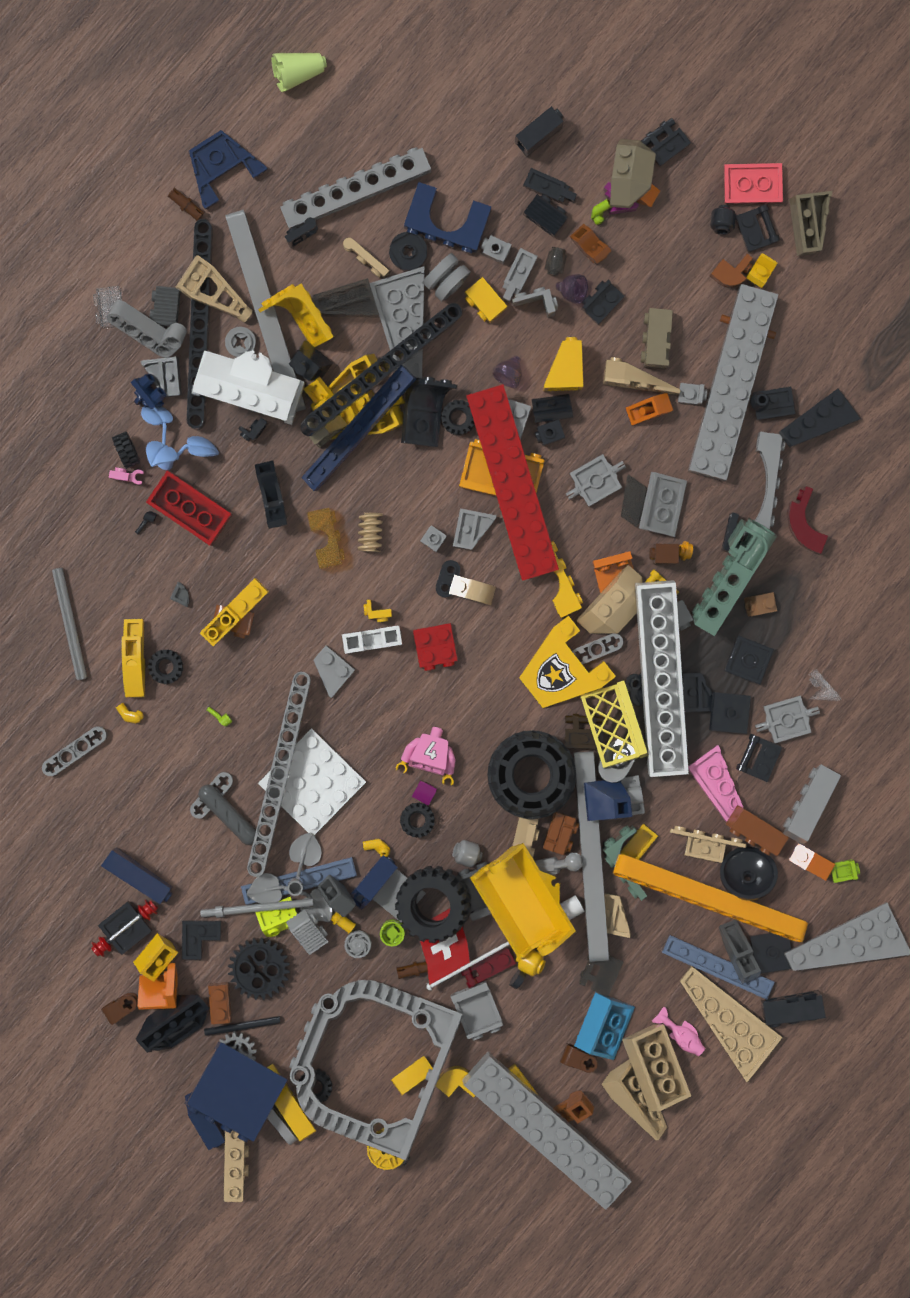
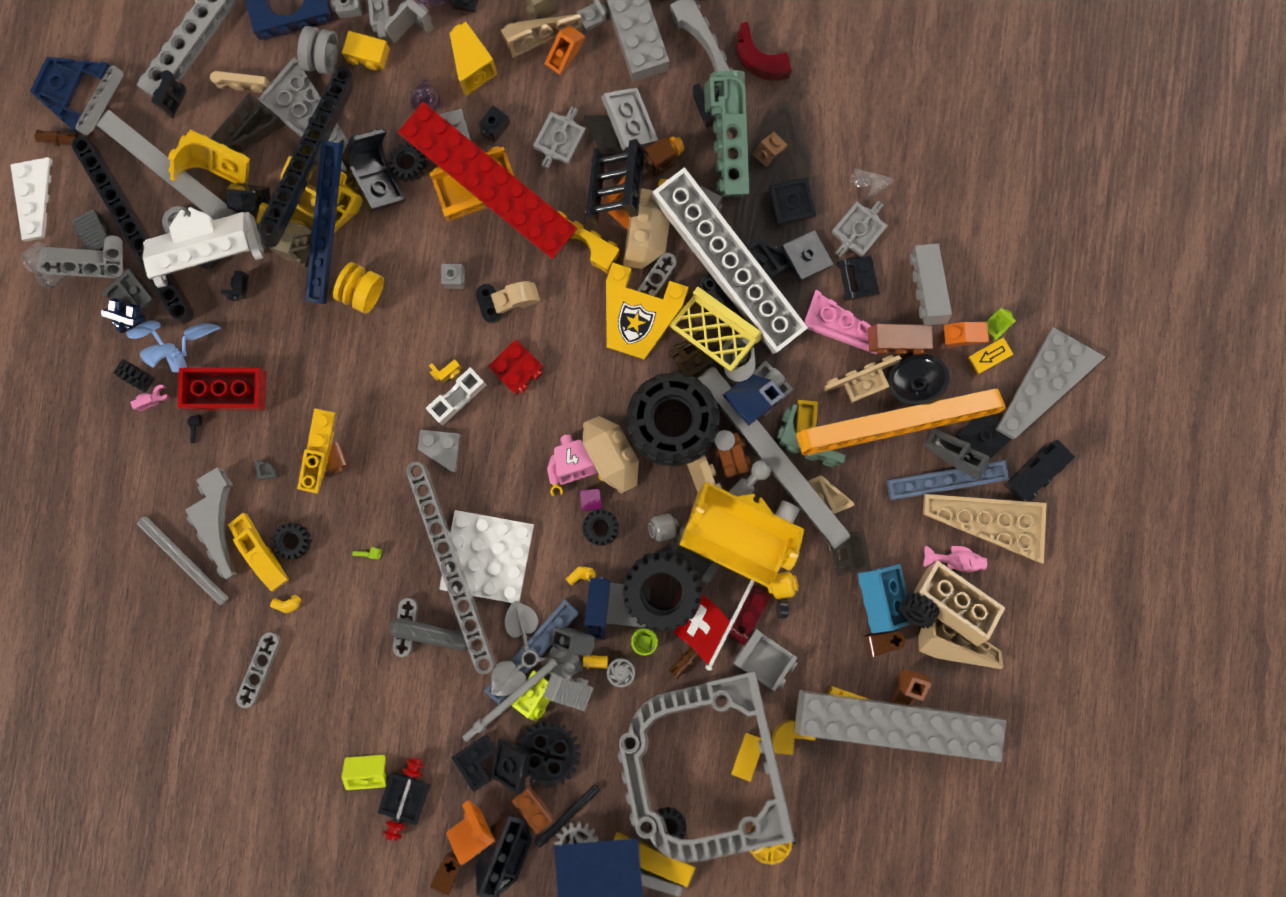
camera: 30 degrees left, 5 degrees down
dark blue slope [101,847,173,904] -> none
yellow brick [133,933,178,982] -> none
tan plate [175,255,253,323] -> none
black arch [255,460,288,529] -> none
clear yellow arch [307,508,345,569] -> none
tan piece [358,513,383,552] -> none
black plate [389,232,427,271] -> none
light grey wing [453,508,497,550] -> none
black plate [531,394,573,423] -> none
none -> white wing [10,157,53,242]
none -> light grey beam [76,65,124,136]
none -> light grey arch [185,467,239,579]
none -> yellow wheel [333,262,384,314]
none -> neon yellow panel [342,755,387,790]
none -> black plate [490,738,531,794]
none -> tan wedge [583,416,639,494]
none -> black fence [585,139,645,225]
none -> light grey tile [714,430,735,451]
none -> black tyre [898,592,940,628]
none -> yellow tile [968,337,1013,374]

